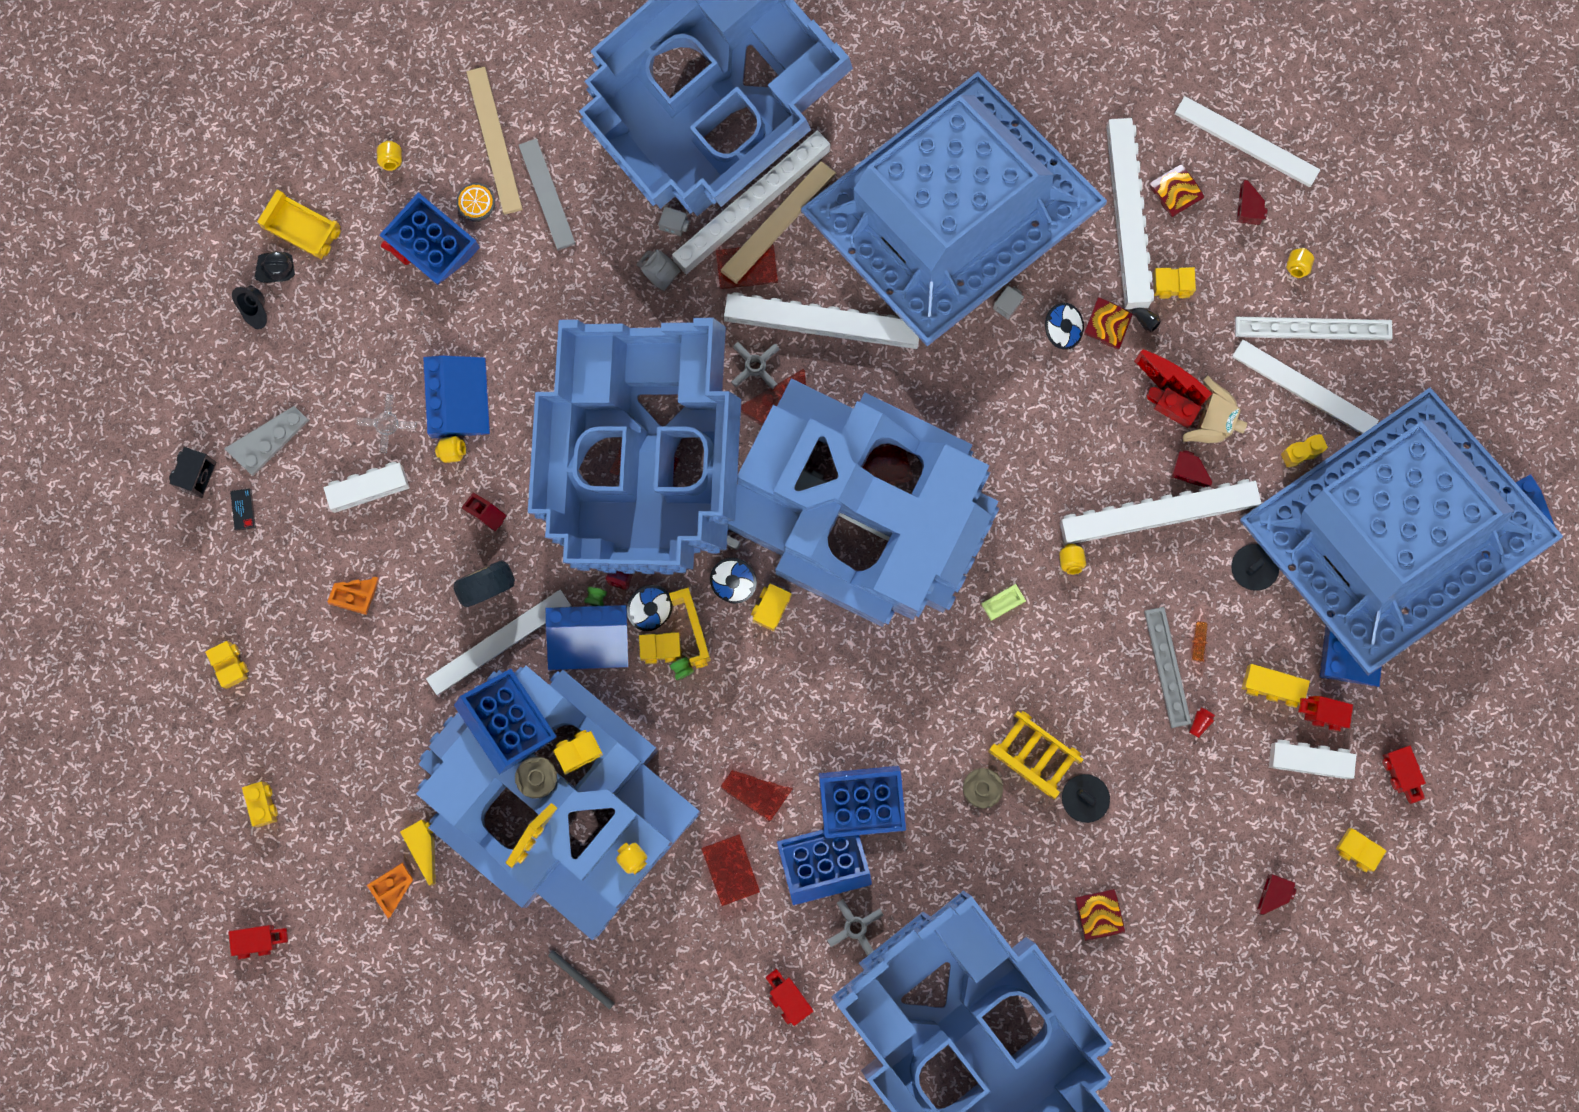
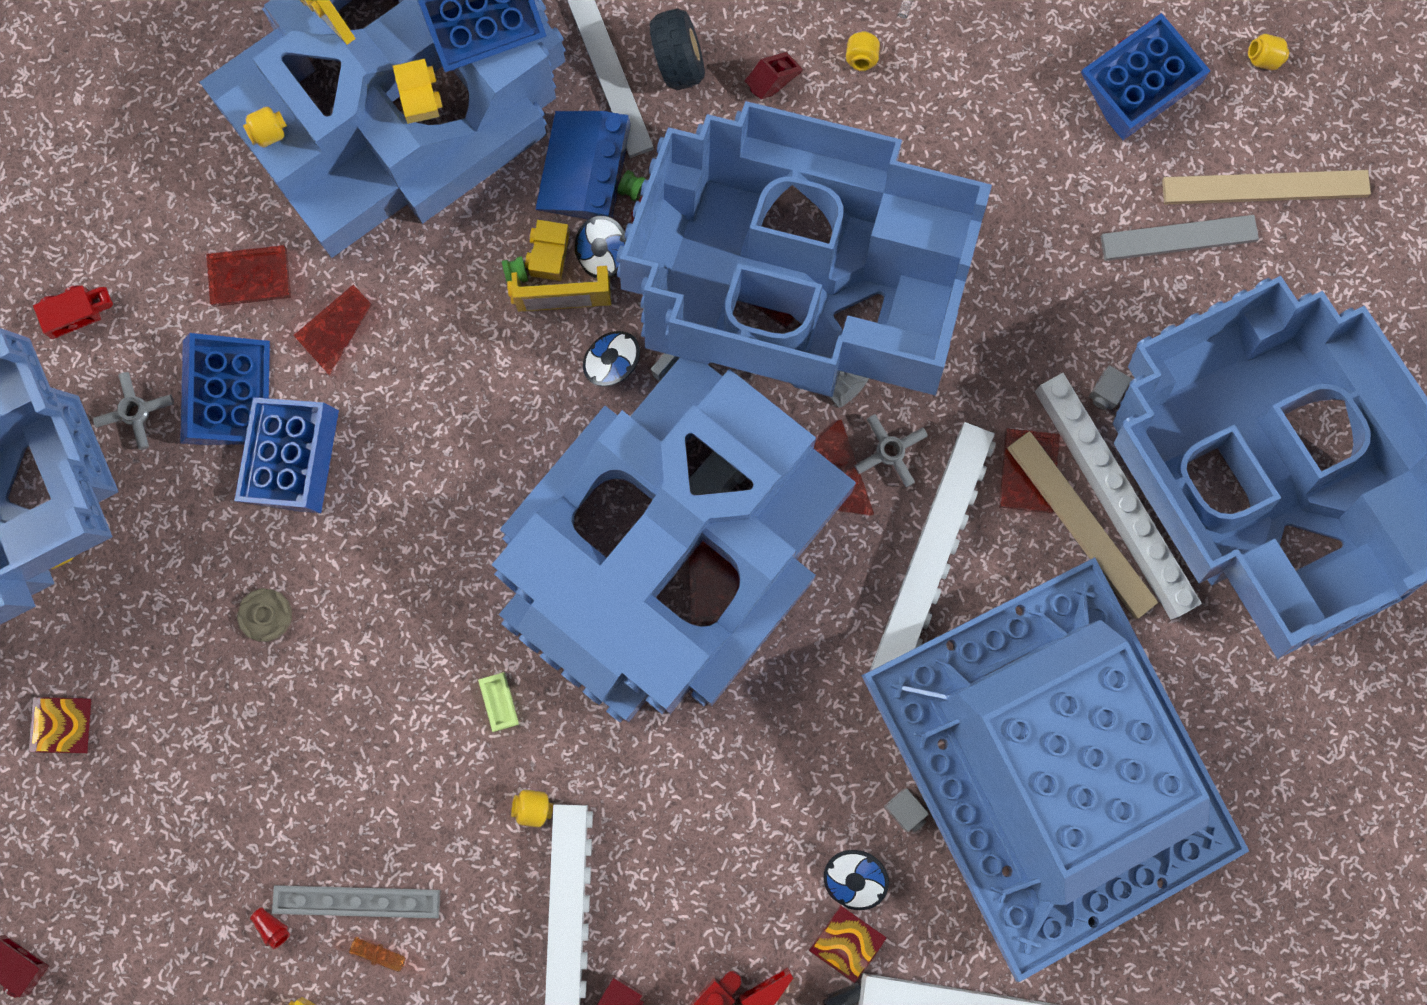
camera: 100 degrees right, 0 degrees up
blue slope [423,355,490,439] -> none
tile [456,183,495,222] -> none
dark tan tile [515,757,557,799] -> none
dark grey bar [548,950,615,1010] -> none
light grey piece [636,249,681,291] -> none
yellow brick [751,583,792,631] -> none
yellow fence [988,711,1084,799] -> none
black shield [1062,774,1110,823] -> none

